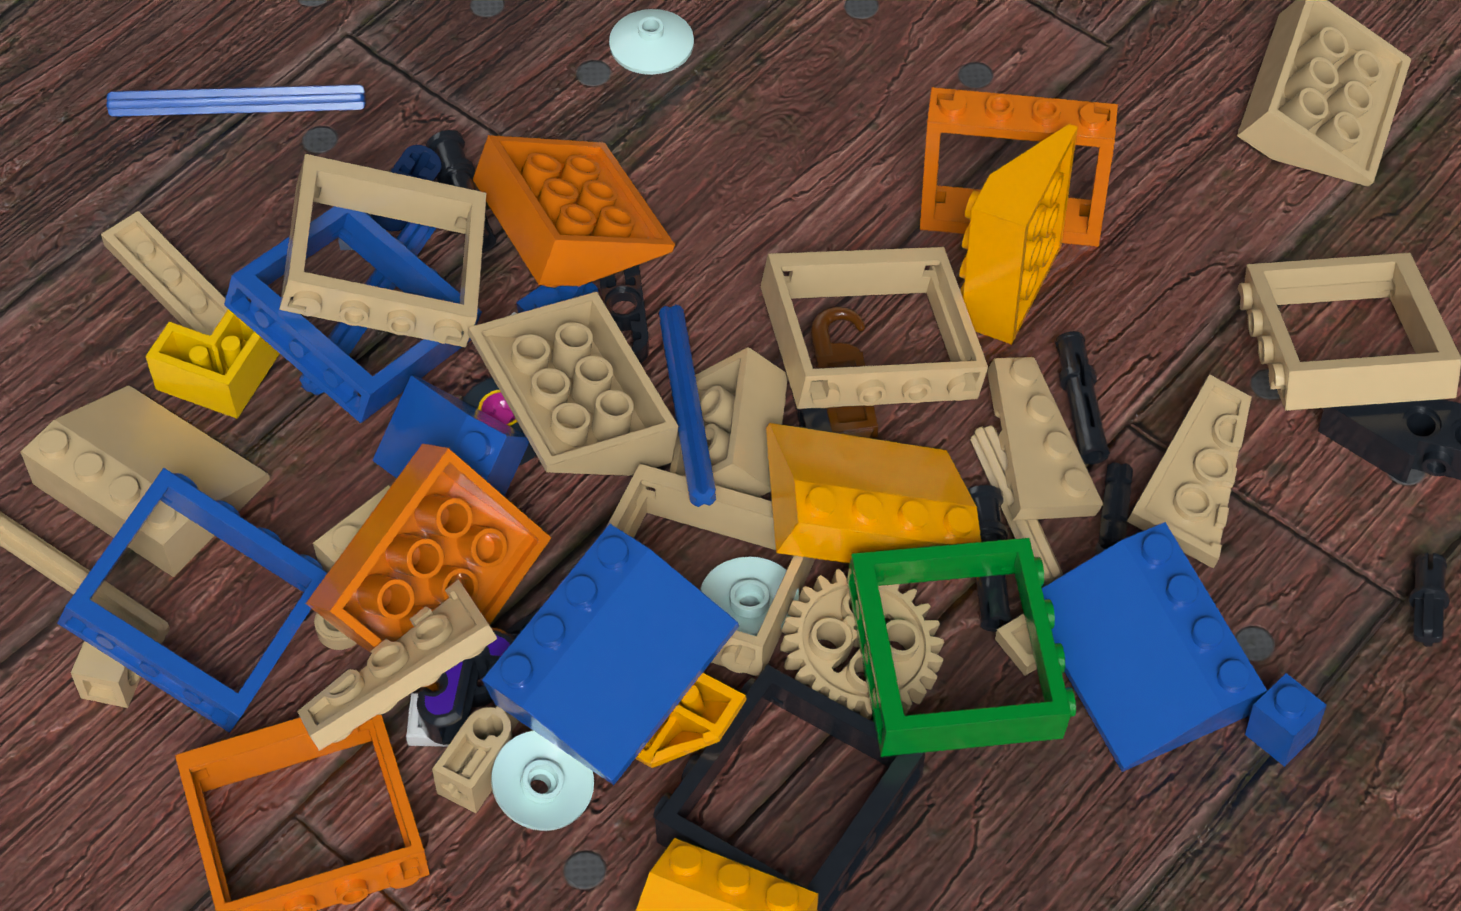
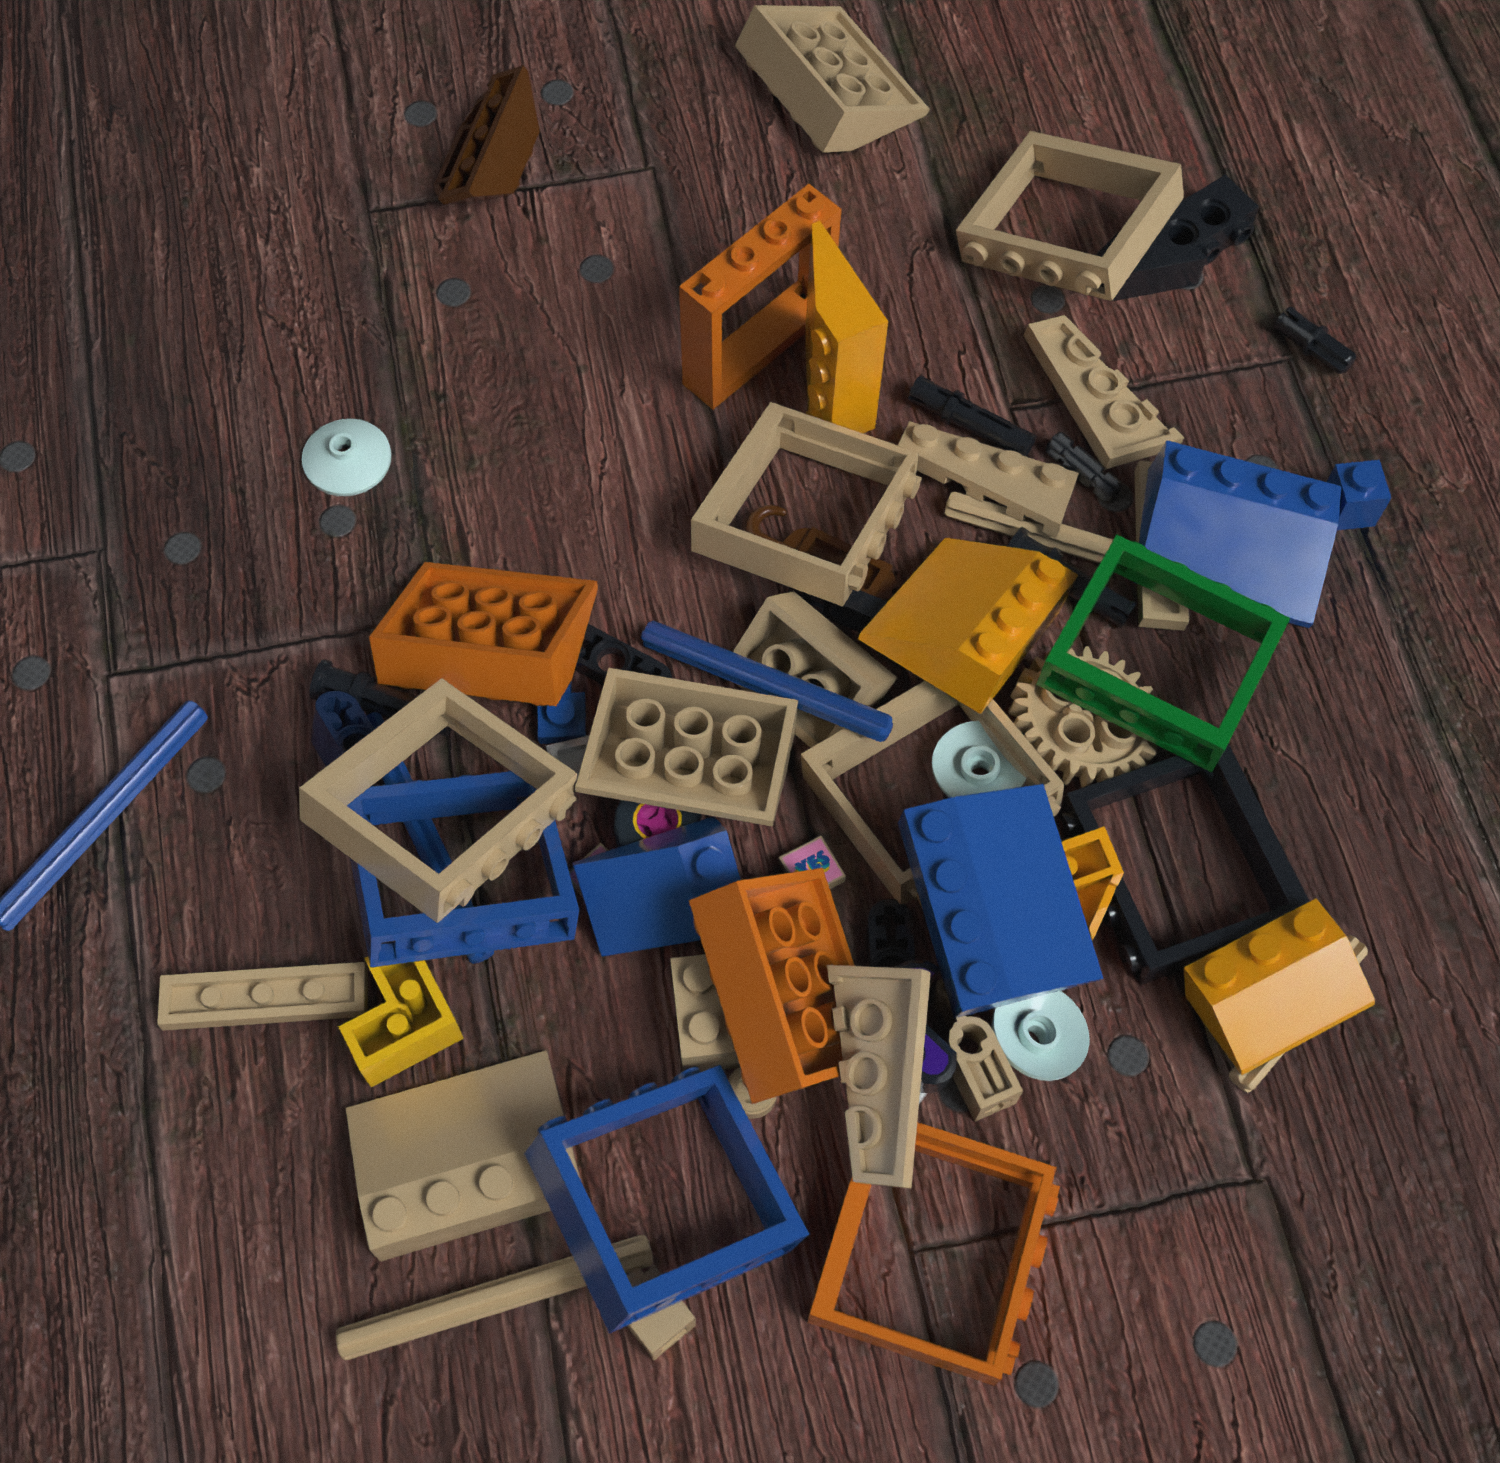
camera: 55 degrees left, 10 degrees up
none -> tile [778,836,846,889]

